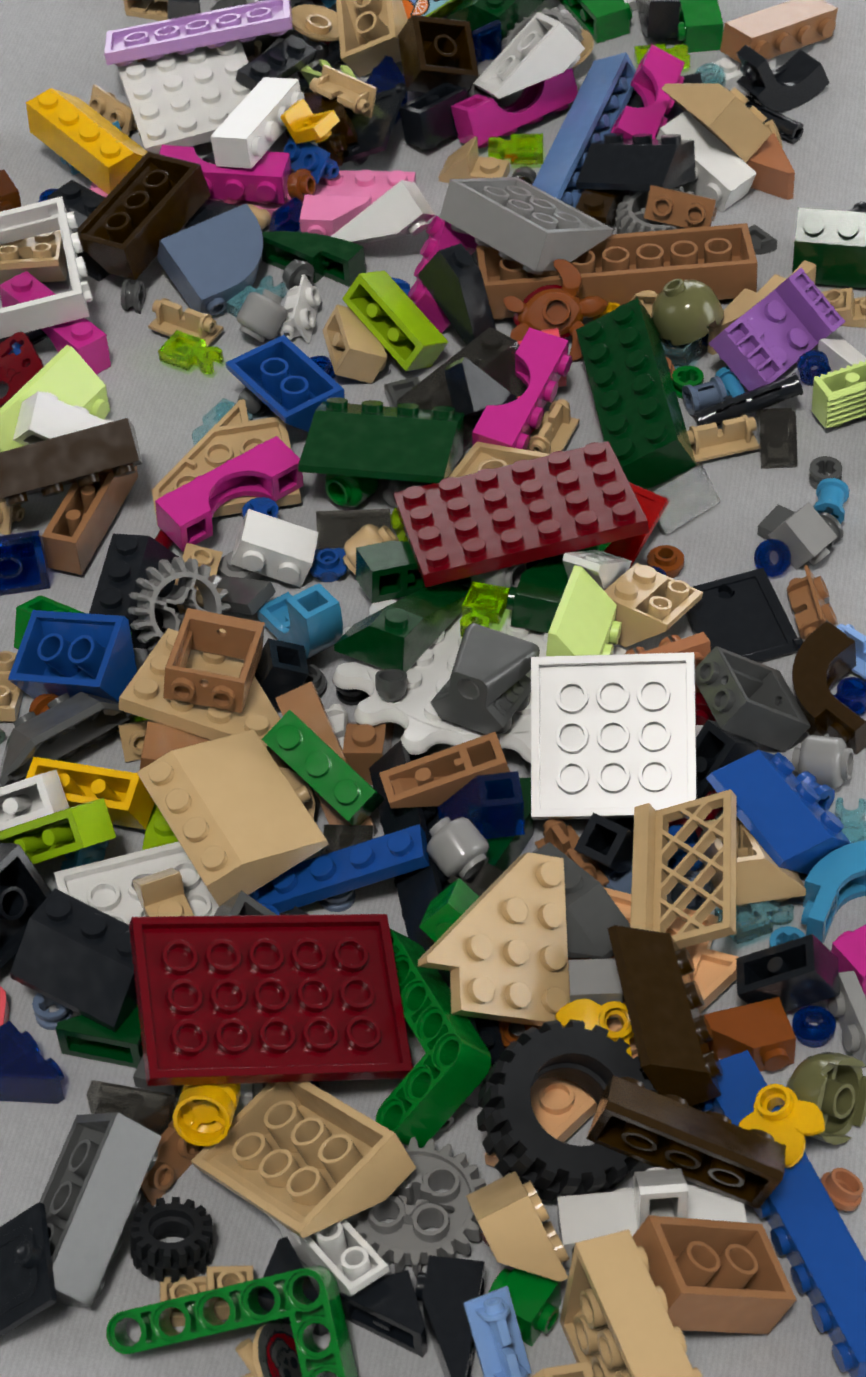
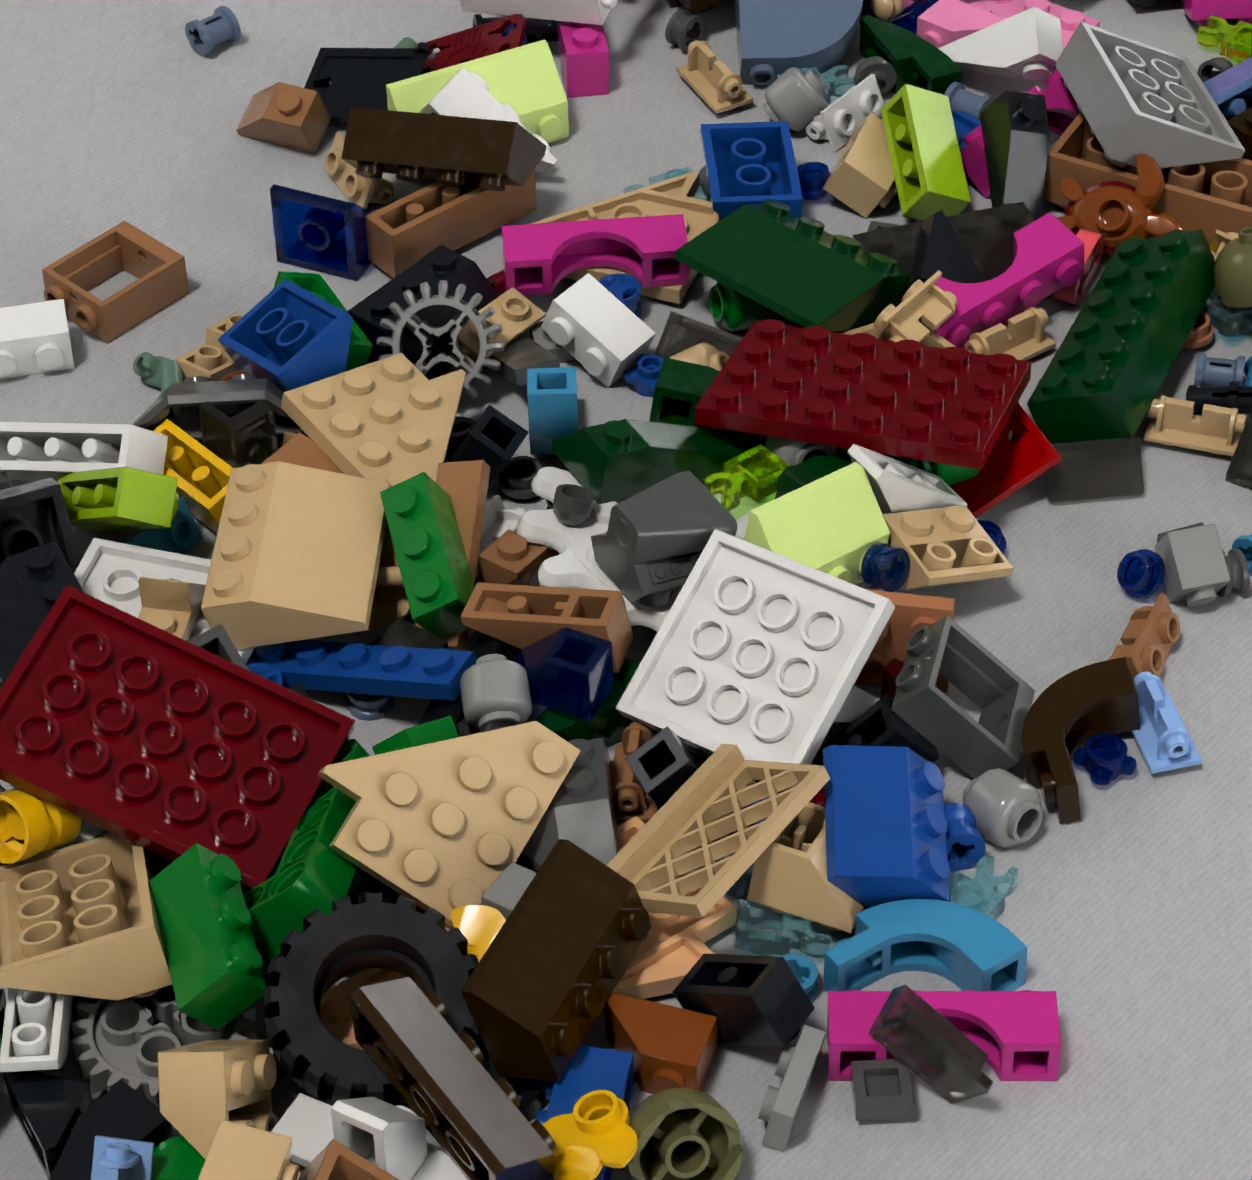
camera: 30 degrees right, 5 degrees down
clear neon green plate [158,330,224,374] -> none
medium nougat window [163,608,265,713] -> none
tan slope [439,136,510,183] -> none
dark orange plate [647,545,685,578] -> none
green bush [672,366,704,399] -> none
black container [685,568,803,662] -> none
clear blue plate [792,1006,836,1048] -> none
none -> green brick [149,843,266,1030]
none -> clear smoke panel [199,401,278,468]
none -> clear blue bush [861,542,910,592]
none -> tan hinge [874,270,958,343]
none -> sand blue bush [944,82,996,120]

